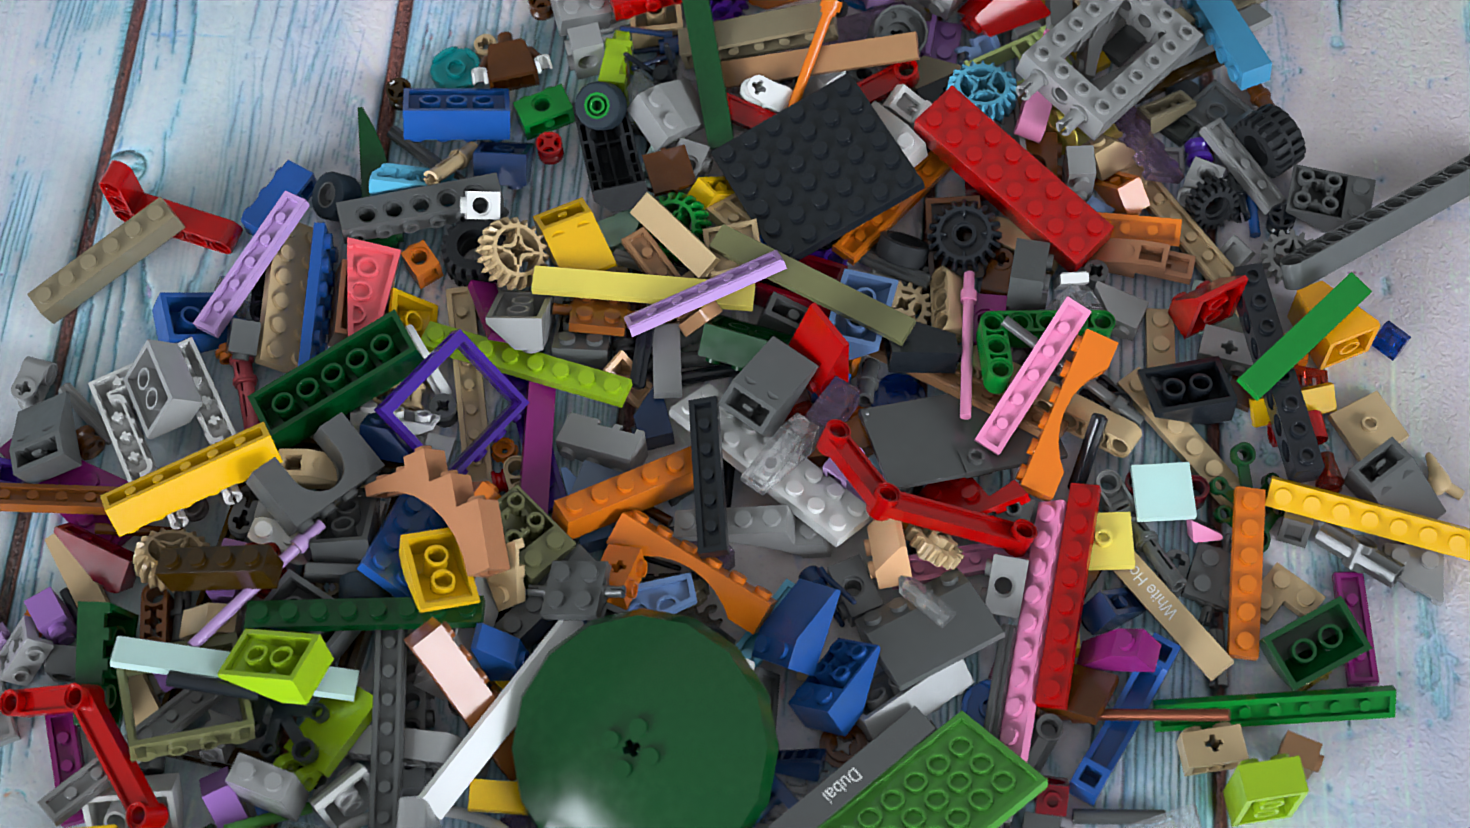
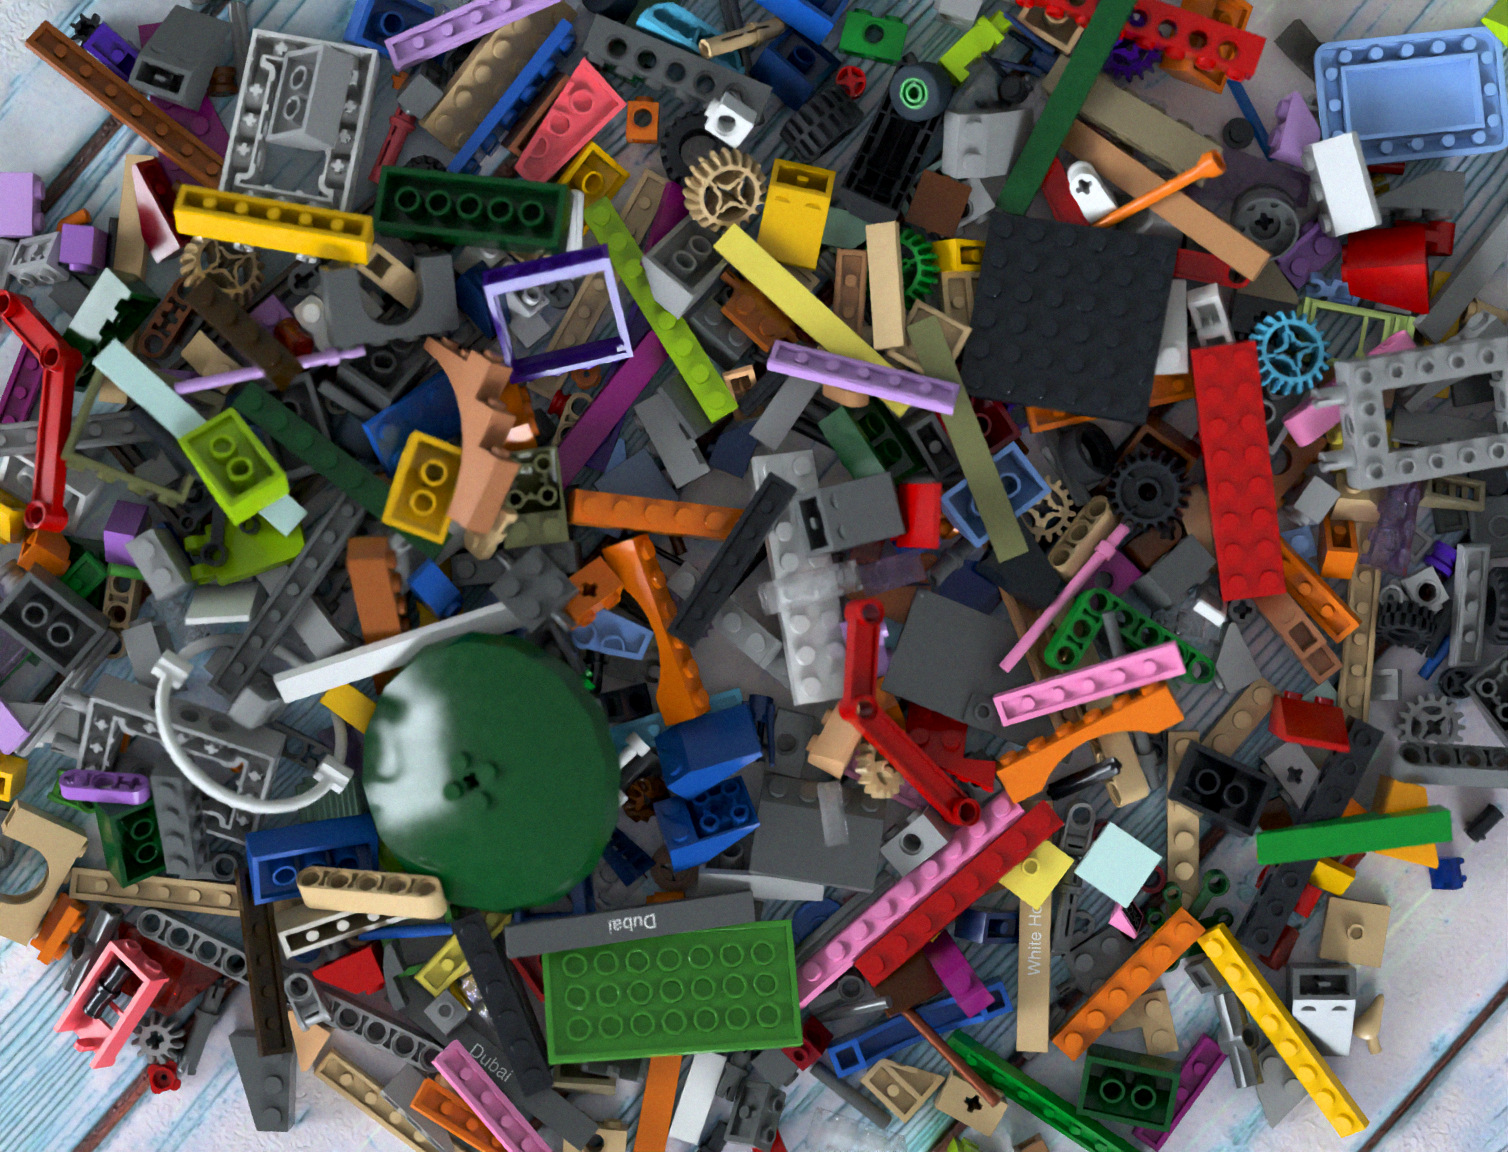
camera: 30 degrees right, 25 degrees up
none -> reddish brown gear [623,776,671,823]
none -> dark grey slope [656,374,732,440]
none -> black tyre [779,84,864,164]
none -> dark grey bar [809,995,893,1023]
none -> tan wing [859,1058,945,1124]
none -> black pin [1463,803,1504,843]

